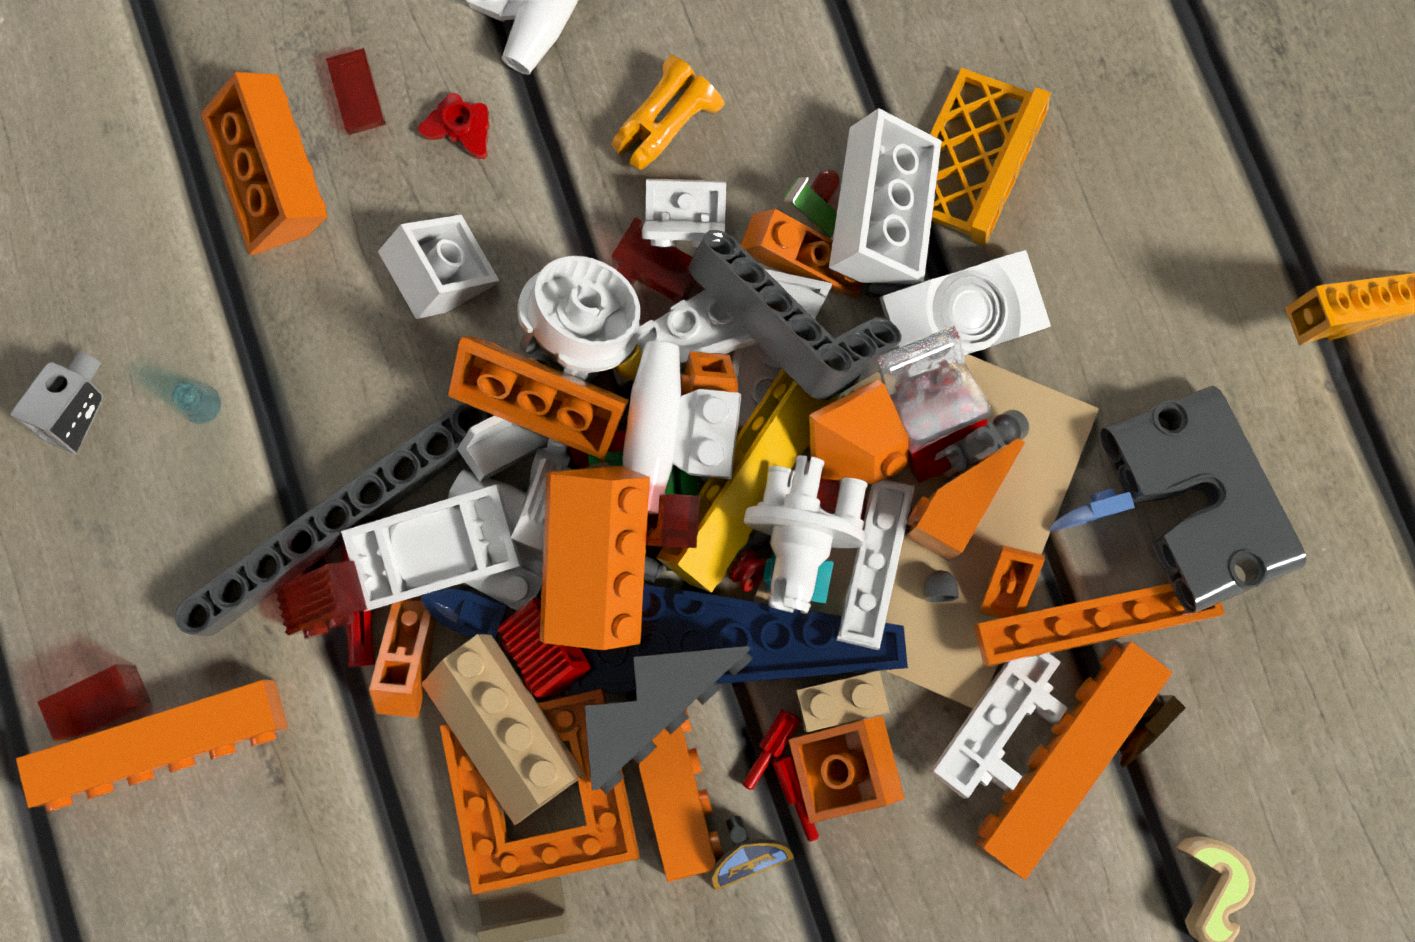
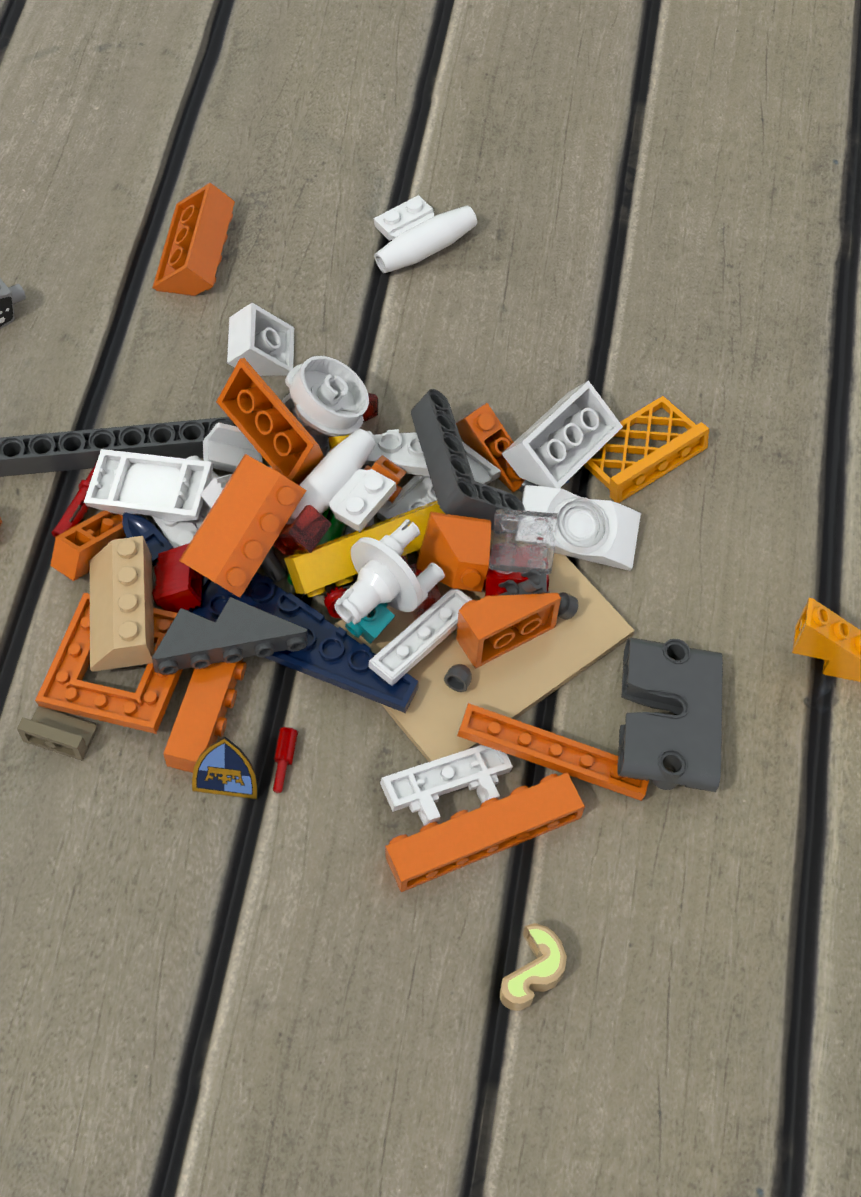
camera: 25 degrees right, 20 degrees down
clear light blue cone [172,383,221,424] -> none
clear red brick [274,561,368,640] -> none
clear red tile [326,48,387,135] -> none
red animal [418,93,490,159] -> none
light orange piece [611,54,725,170] -> none
clear red panel [611,217,697,304] -> none
white bracket [642,178,726,247] -> none
red axle [742,709,802,790] -> none
piece [784,169,840,240] -> none
orange slope [788,715,905,823] -> none
tan brick [794,671,890,732] -> none
orange slope [979,545,1045,618] -> none
medium blue plate [1049,488,1135,532] -> none
dark brown plate [1120,695,1186,768] -> none

